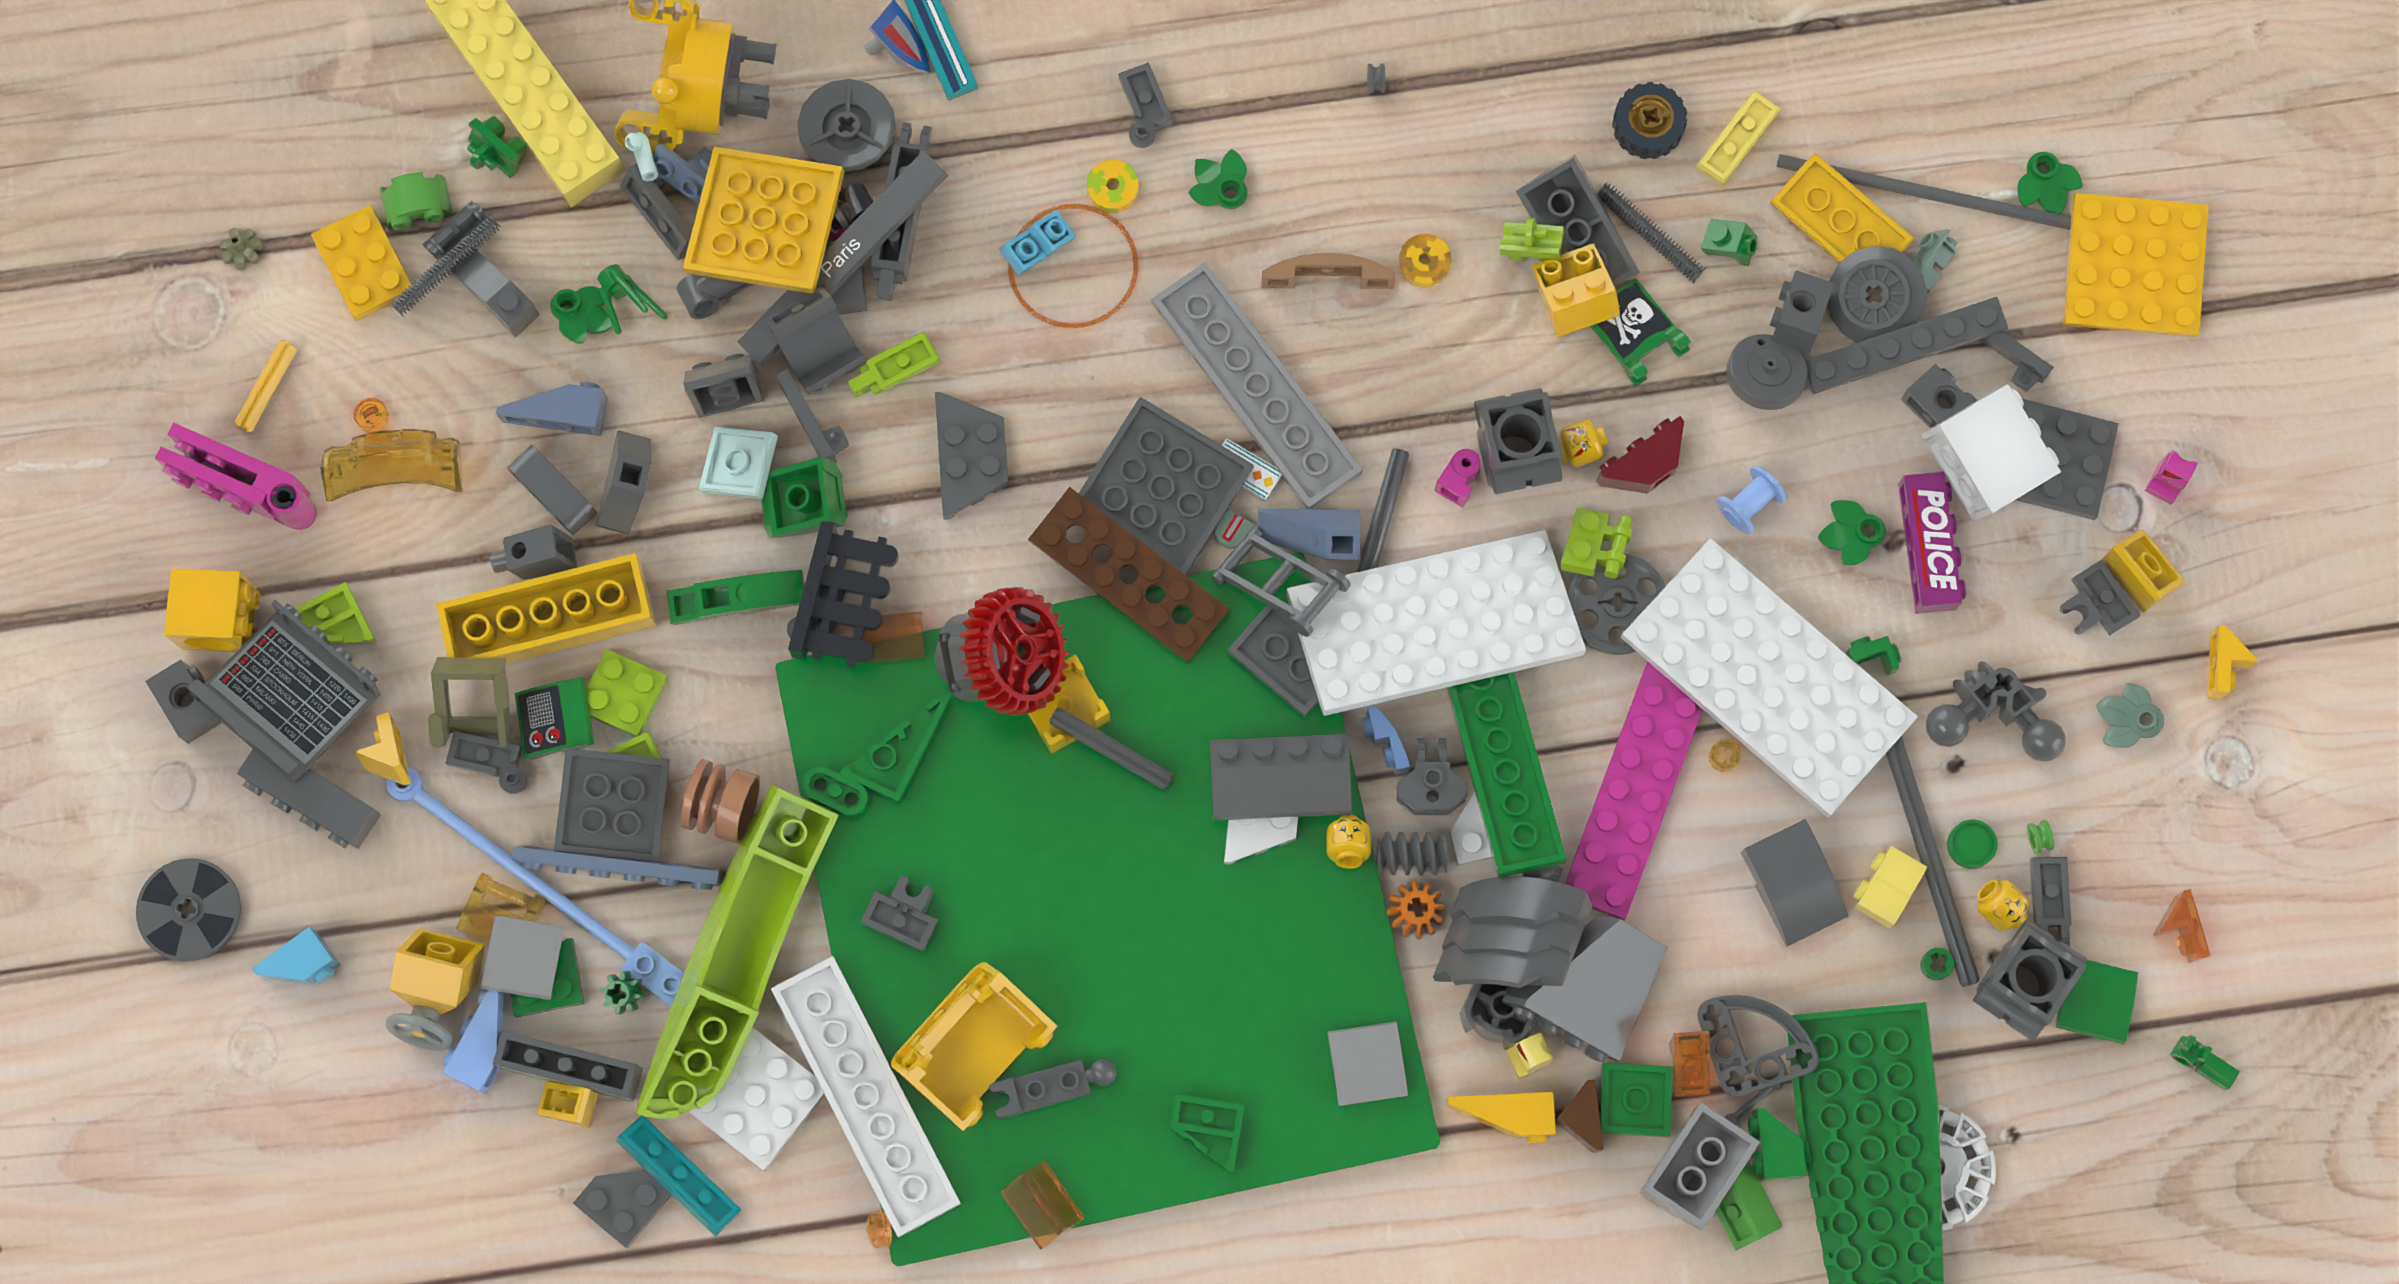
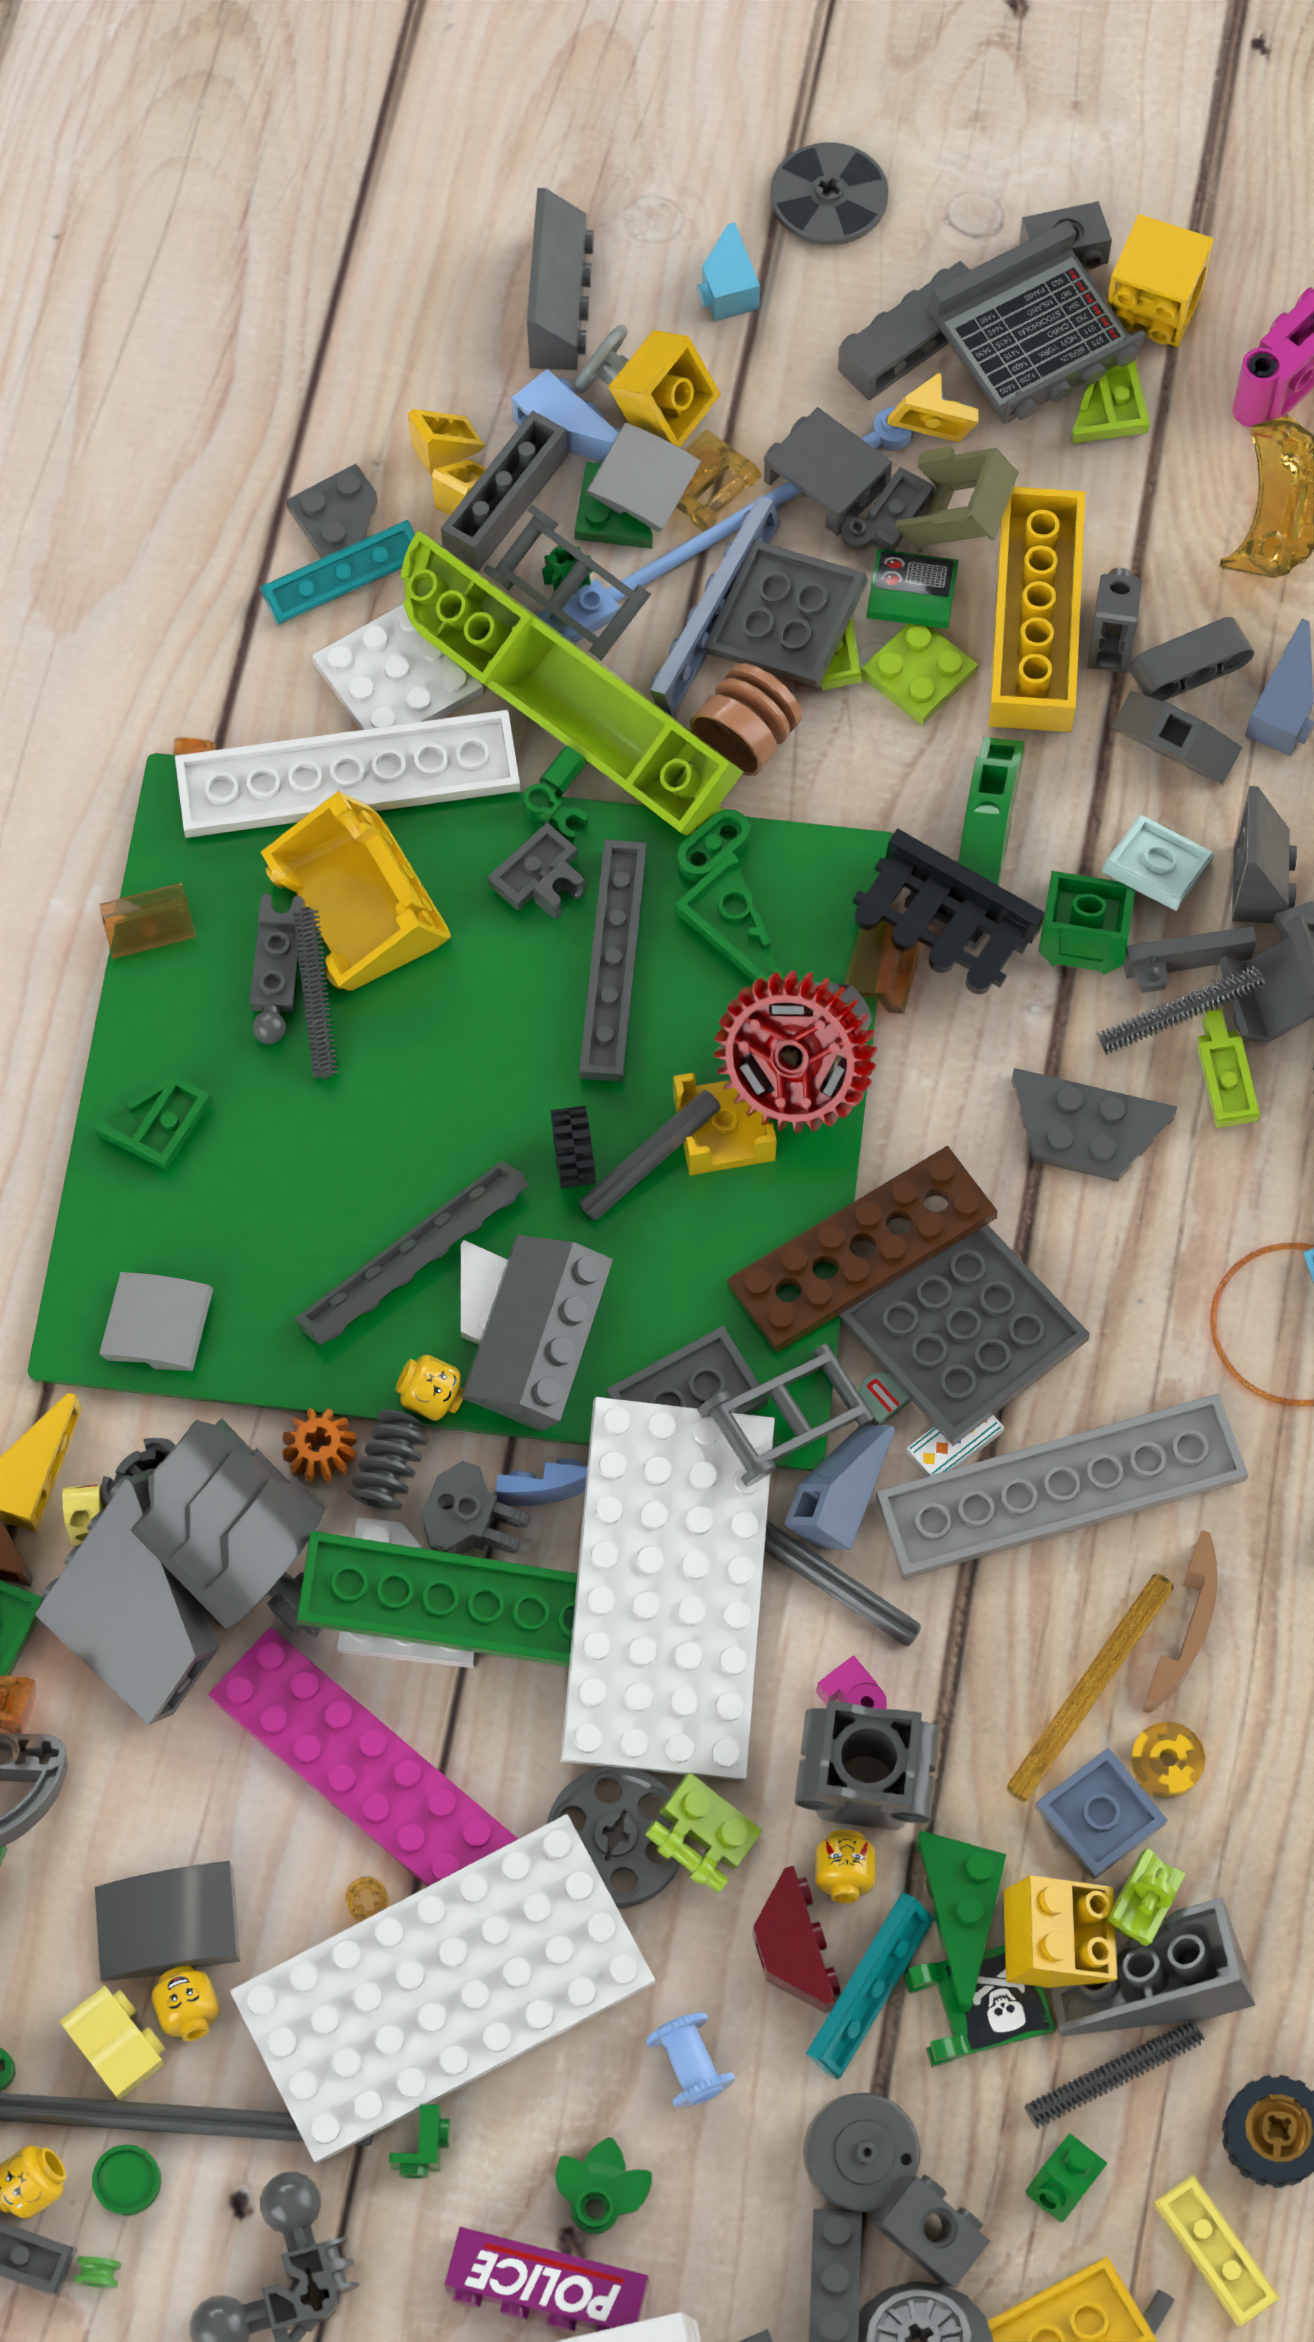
camera: 110 degrees right, 10 degrees down
none -> yellow head [152,1966,220,2041]
none -> dark grey axle [293,907,339,1079]
none -> dark grey plate [295,1161,529,1345]
none -> yellow slope [408,409,485,476]
none -> dark grey piece [483,504,651,661]
none -> green bar [523,746,588,844]
none -> dark grey slope [527,187,594,370]
none -> black tyre [550,1105,596,1189]
none -> dark grey plate [579,839,647,1082]
none -> dark grey panel [763,407,892,536]
none -> teal tile [806,1892,934,2080]
none -> green wing [916,1830,1007,2012]
none -> clear yellow axle [1006,1573,1174,1802]
none -> sand blue plate [1035,1747,1168,1880]
none -> dark grey axle [1096,965,1267,1055]

